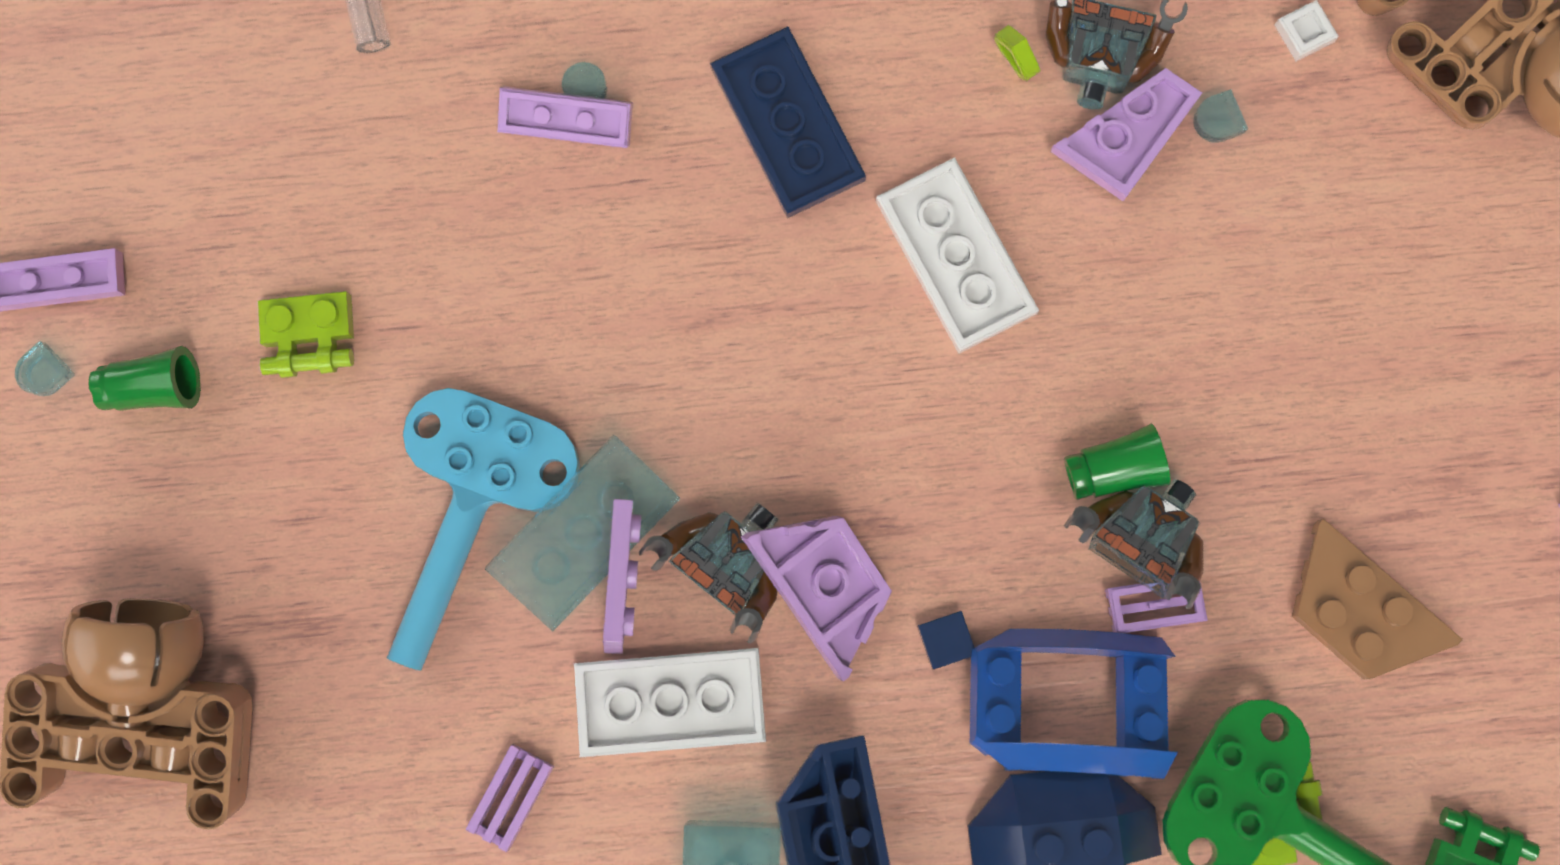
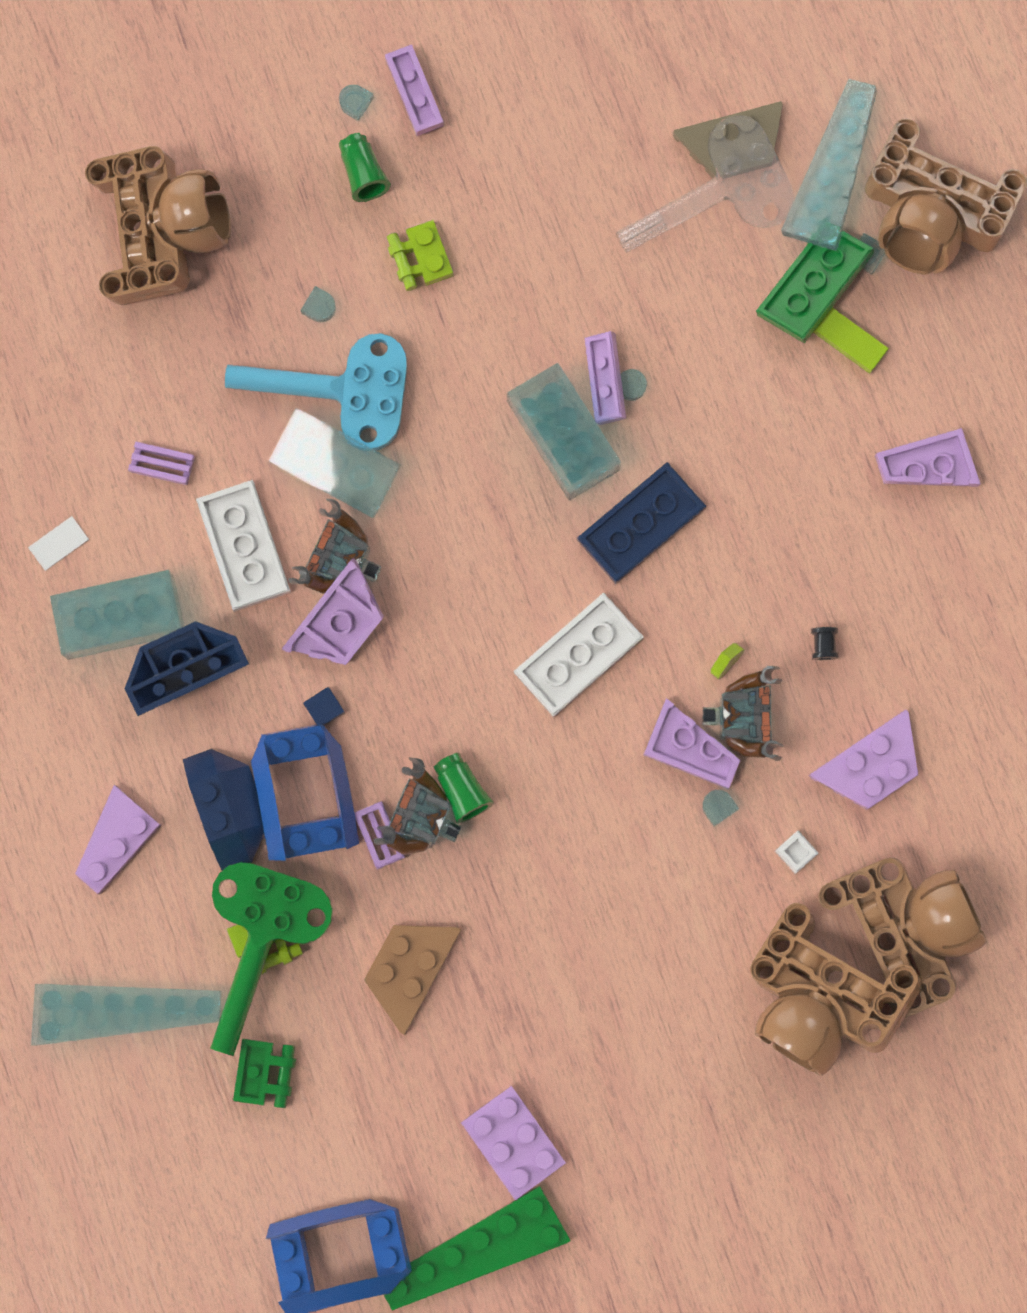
camera: 70 degrees right, 0 degrees up
lavender wing [603,499,641,654] -> none
none -> clear light blue tile [300,286,336,322]
none -> clear light blue brick [507,363,621,501]

